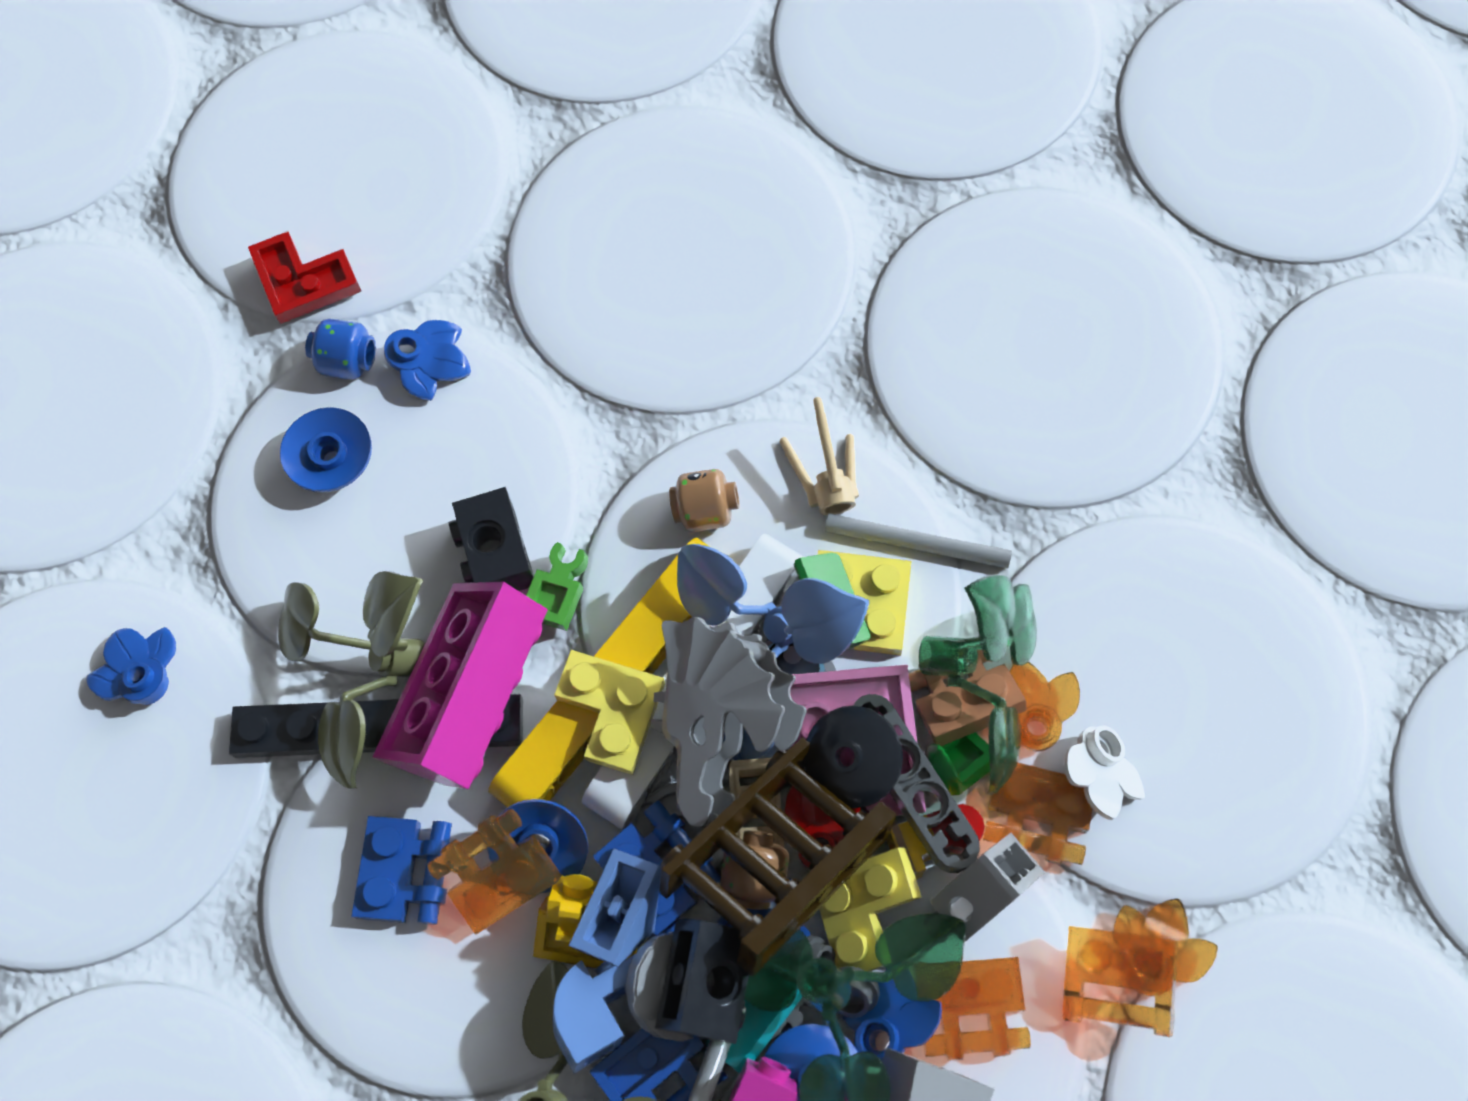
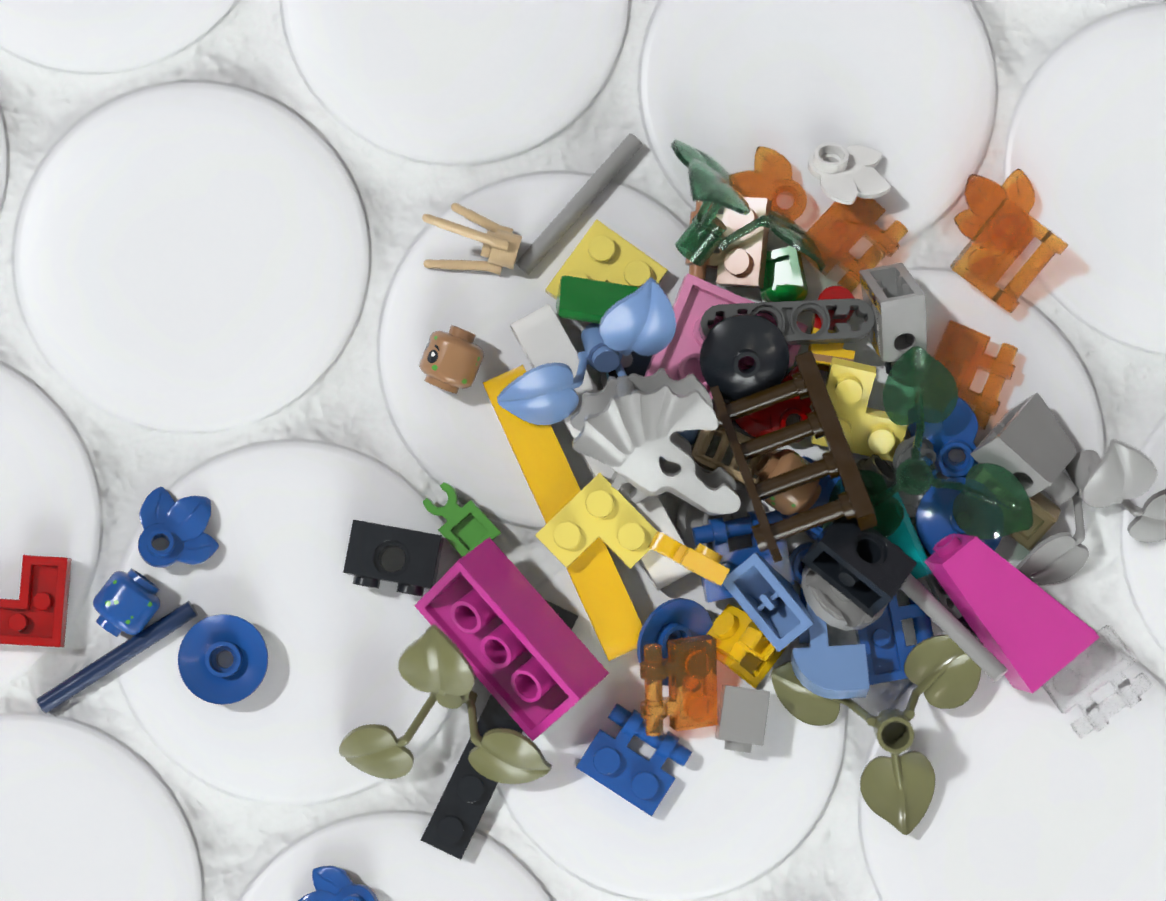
camera: 70 degrees left, 15 degrees up
none -> dark blue bar [36,601,198,713]
none -> yellow plate [649,531,730,586]
none -> light grey brick [715,685,770,753]

